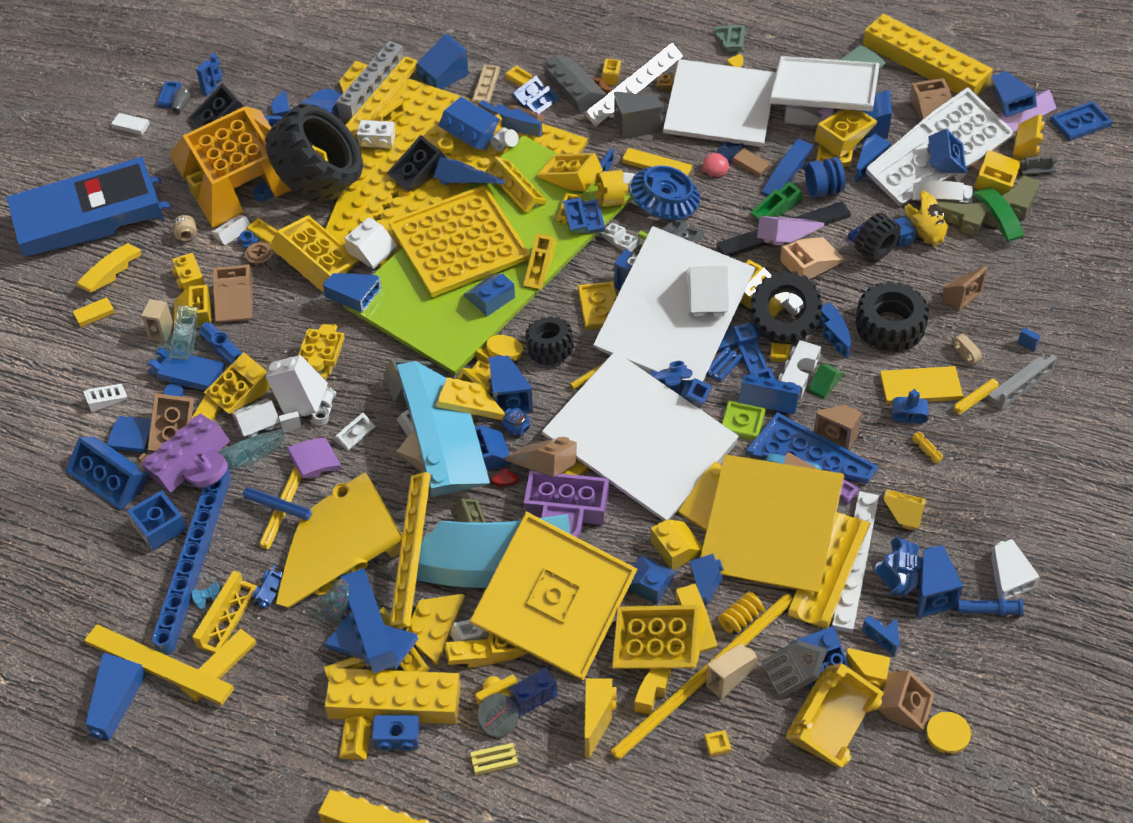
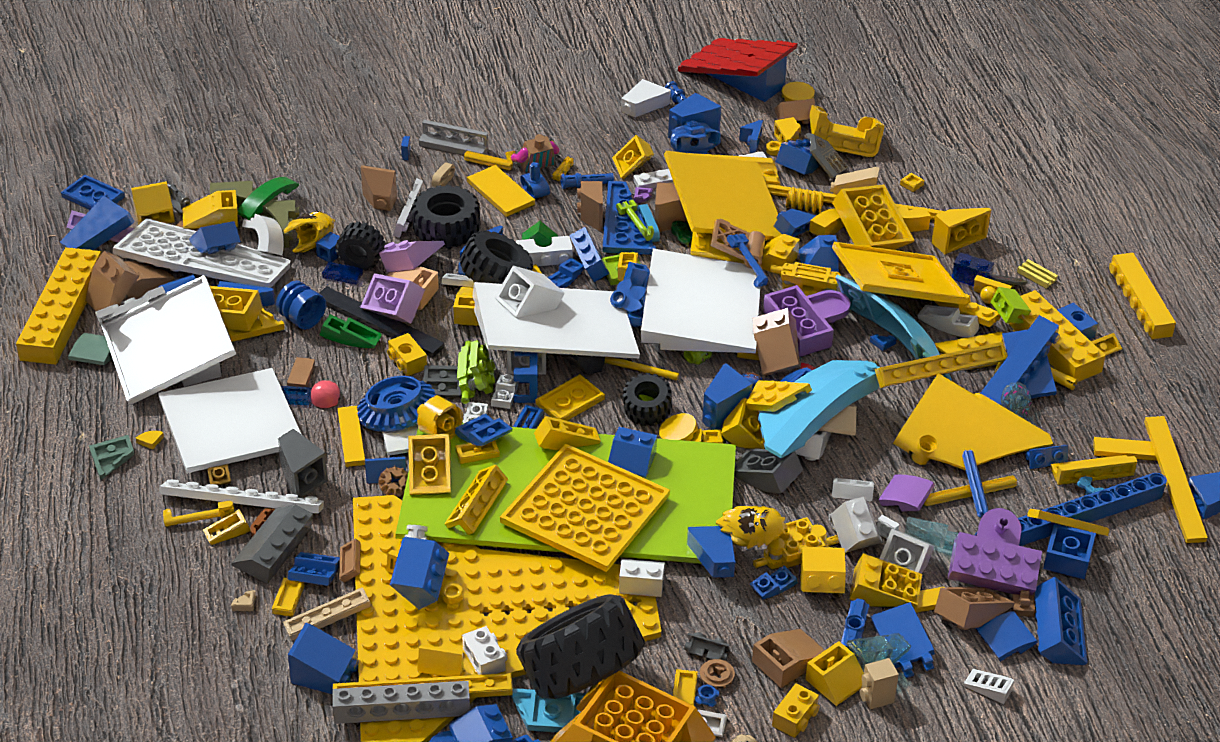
camera: 125 degrees left, 10 degrees down
blue tile [164,383,184,397] -> none
yellow slope [269,215,360,292] -> none
black slope [387,135,447,192] -> none
blue wedge [434,157,505,185] -> none
blue slope [478,100,542,137] -> none
blue slope [761,139,813,196] -> none
none -> medium nougat slope [85,251,139,311]
none -> white wing [95,286,165,324]
none -> yellow hinge [163,501,235,527]
none -> tan tile [231,590,256,611]
none -> lavender slope [379,240,445,272]
none -> yellow brick [387,333,427,376]
none -> white wing [393,178,423,238]
none -> torso [505,134,560,172]
none -> blue tile [513,405,544,429]
none -> blue pin [561,173,614,189]
none -> lime hinge [616,200,654,241]
none -> yellow slope [618,252,638,281]
none -> red piece [678,38,798,102]
none -> medium nougat piece [711,218,765,268]
none -> yellow head [716,506,788,549]
none -> blue hinge [727,234,768,287]
none -> blue slope [750,565,798,599]
none -> yellow tile [766,141,781,156]
none -> yellow piece [770,262,841,296]
none -> yellow slope [800,546,846,593]
none -> lime hinge [991,287,1031,324]
none -> yellow tile [1027,509,1110,536]

